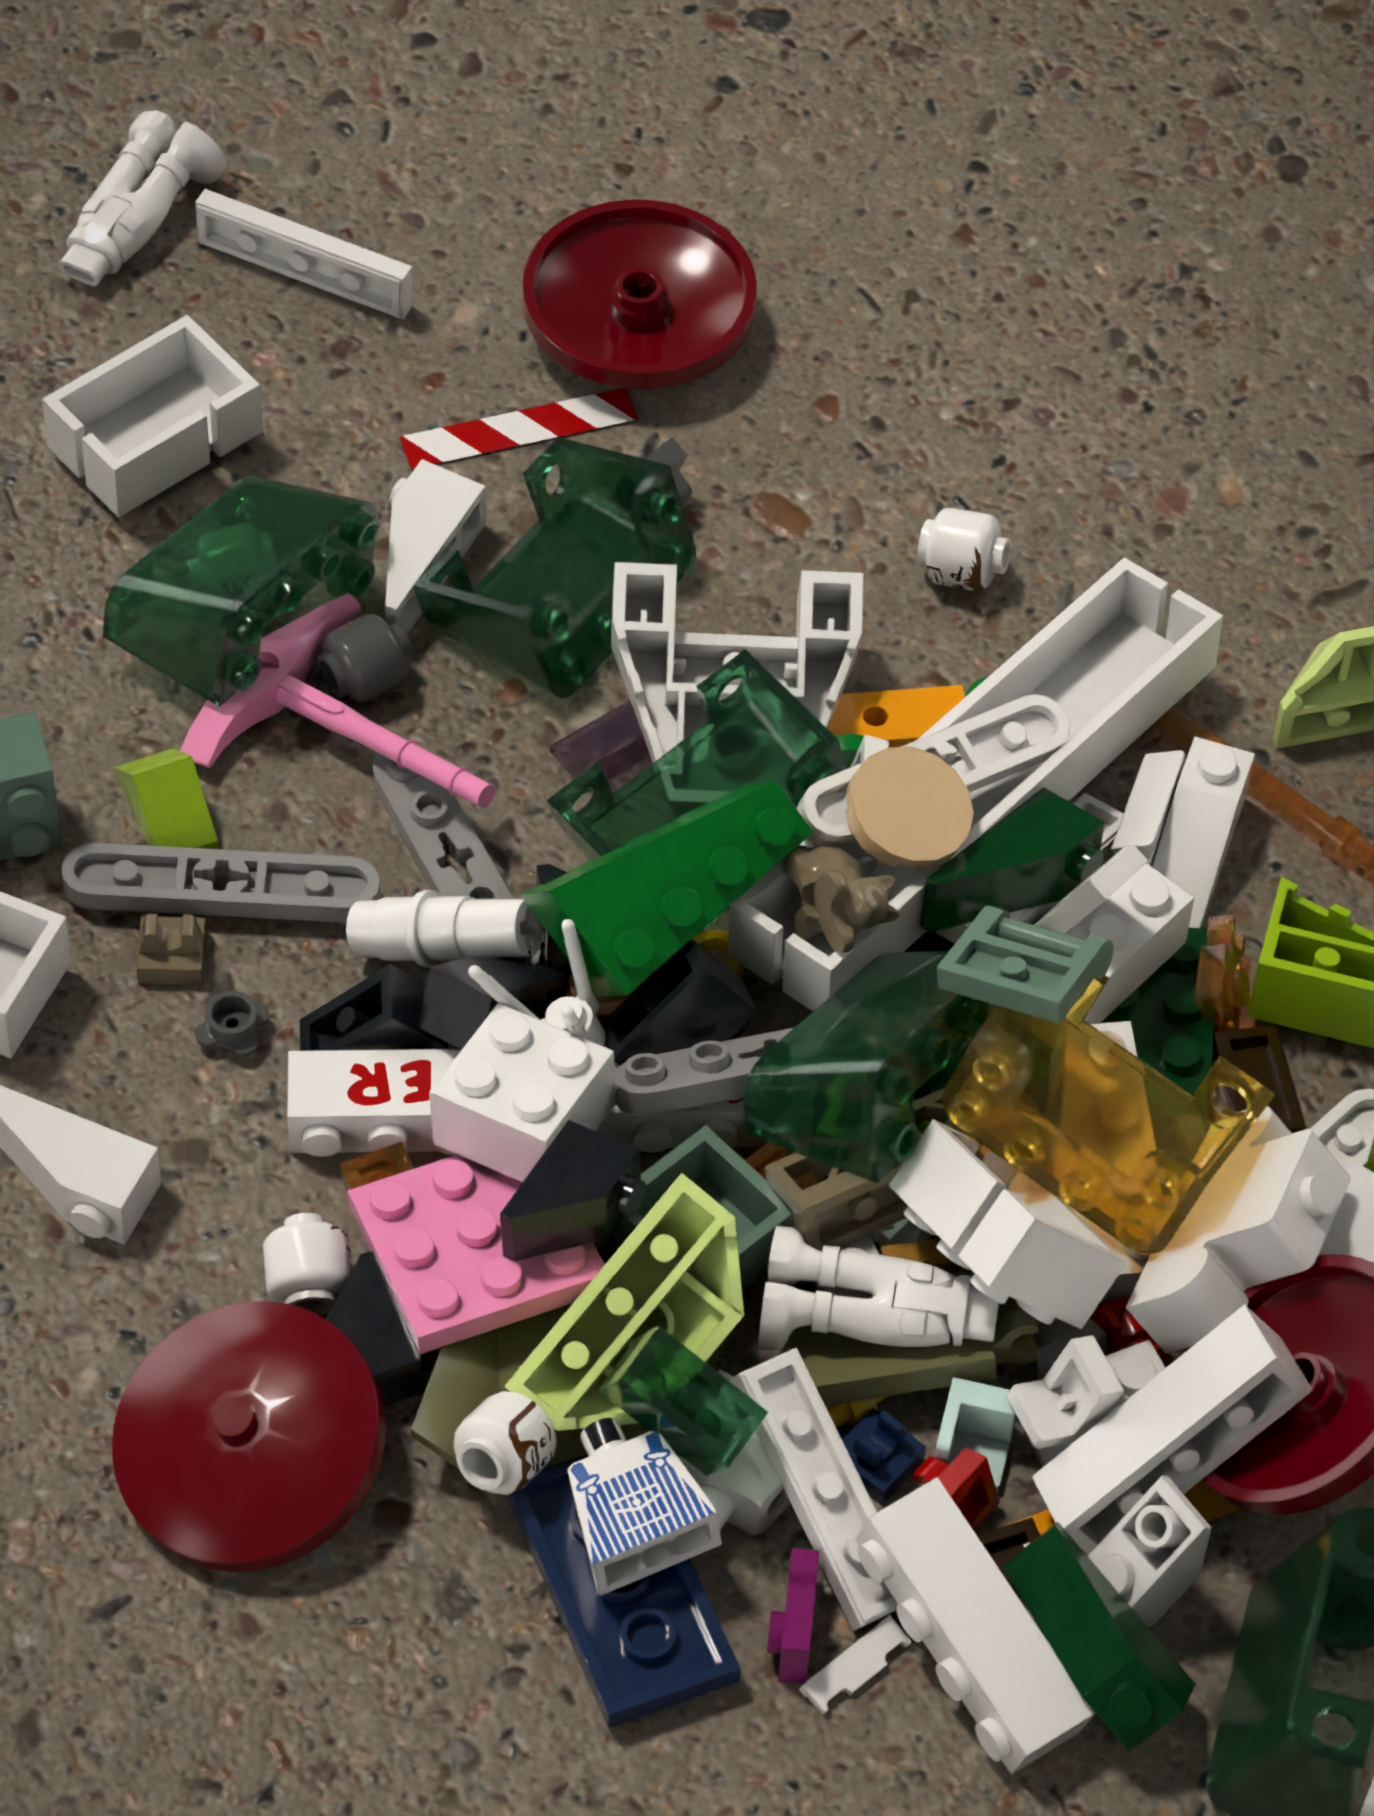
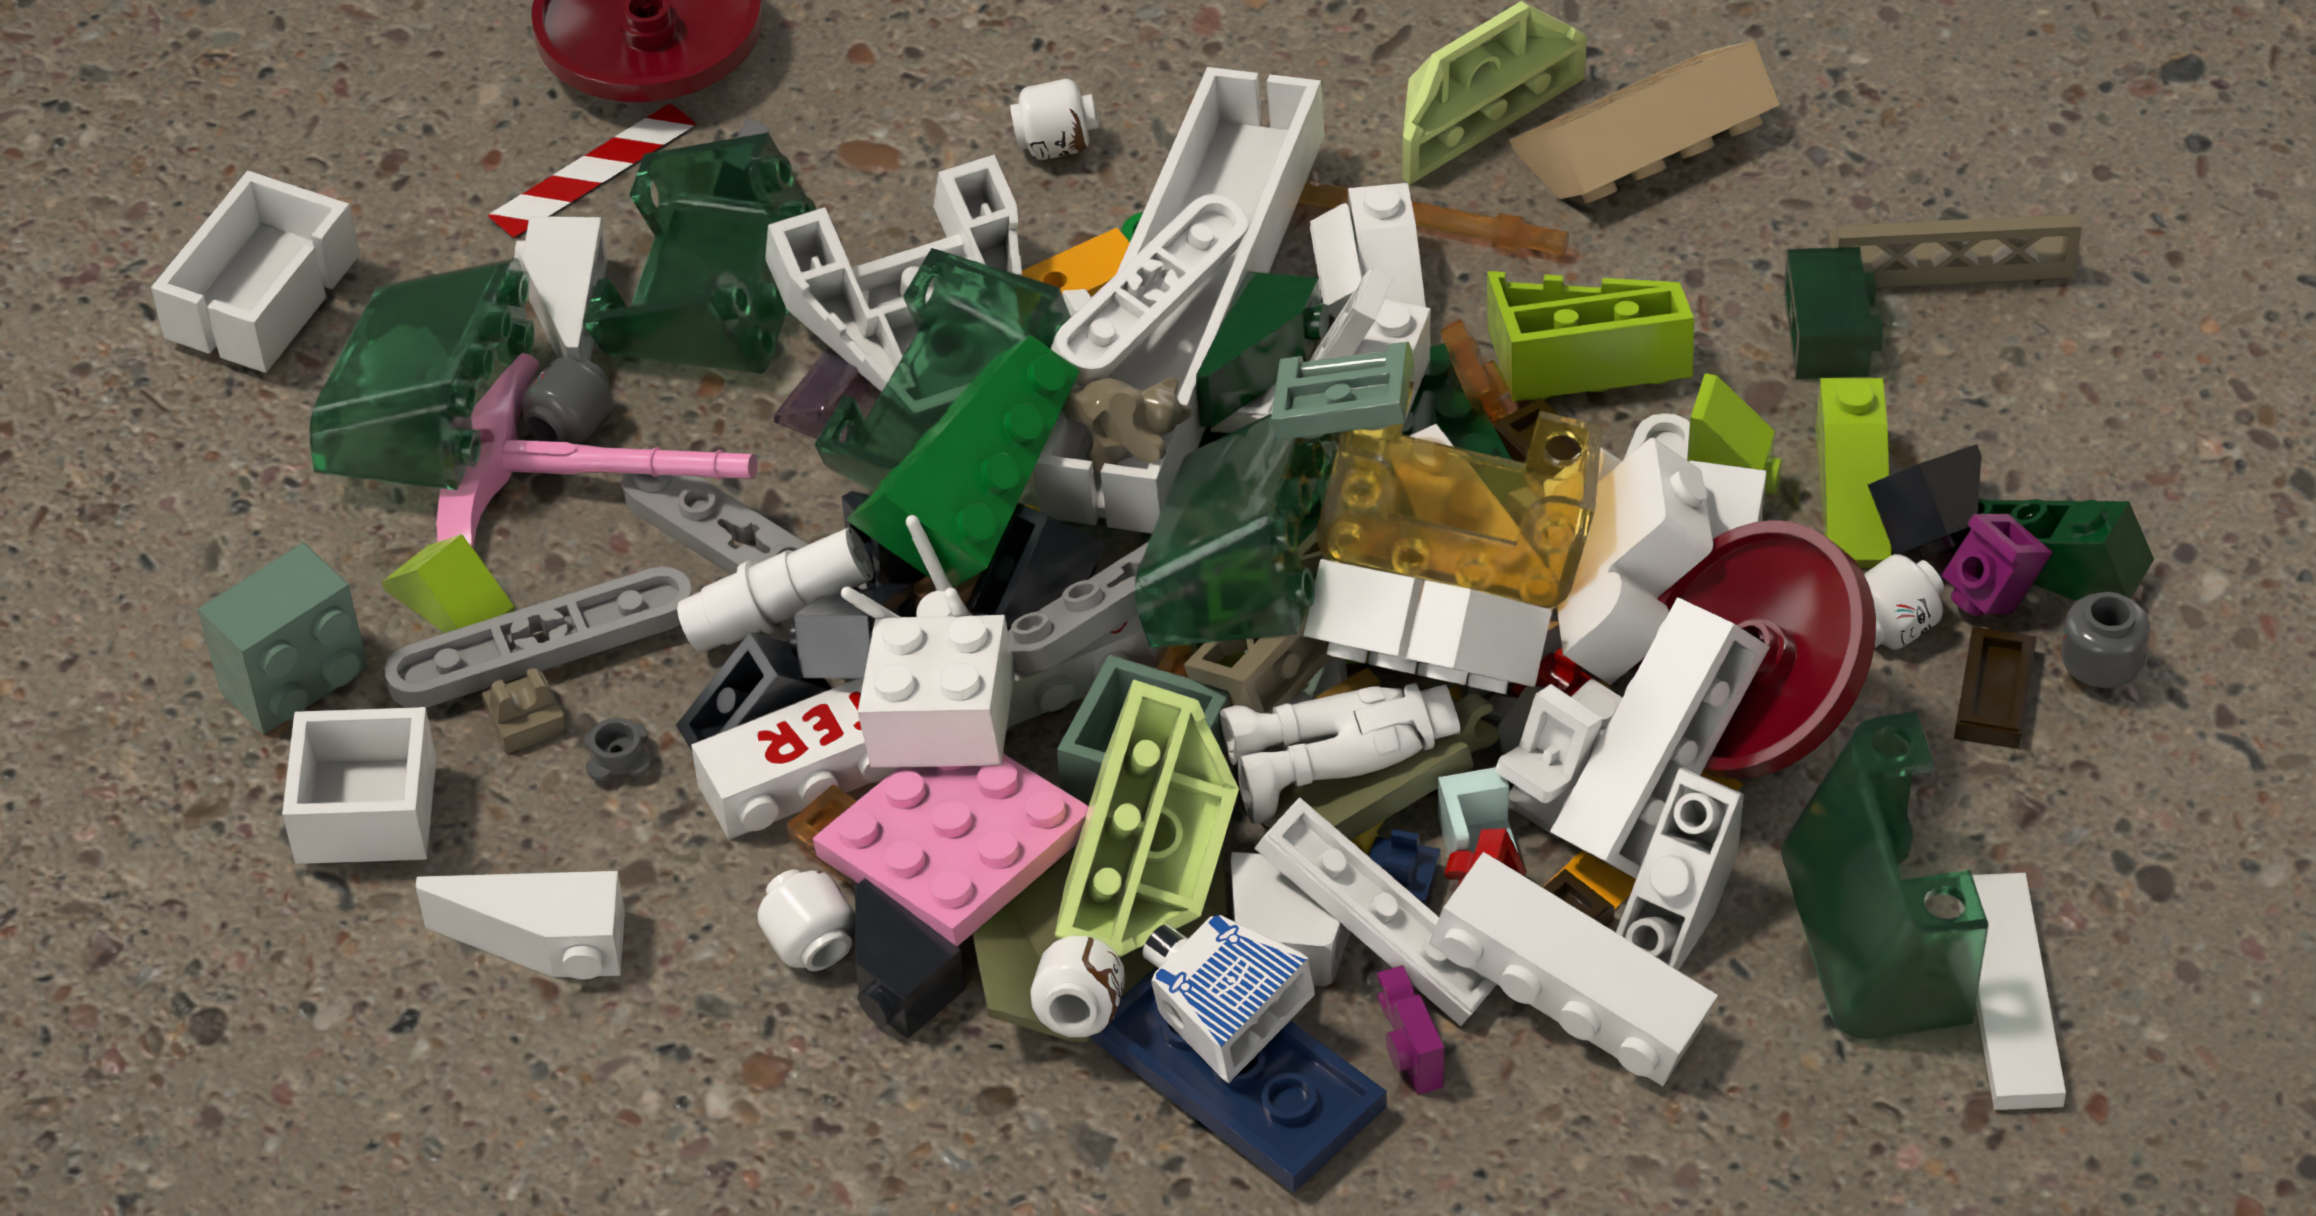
camera: 20 degrees left, 5 degrees down
white piece [59,111,227,286] -> none
dark red dish [112,1301,386,1572] -> none
white tile [195,189,413,320] -> none
black slope [500,1120,646,1261] -> none
clear green brick [598,1325,768,1476] -> none
white piece [799,1615,912,1715] -> none
tan tile [845,747,974,871] -> none
dark green slope [1003,1522,1196,1752] -> none

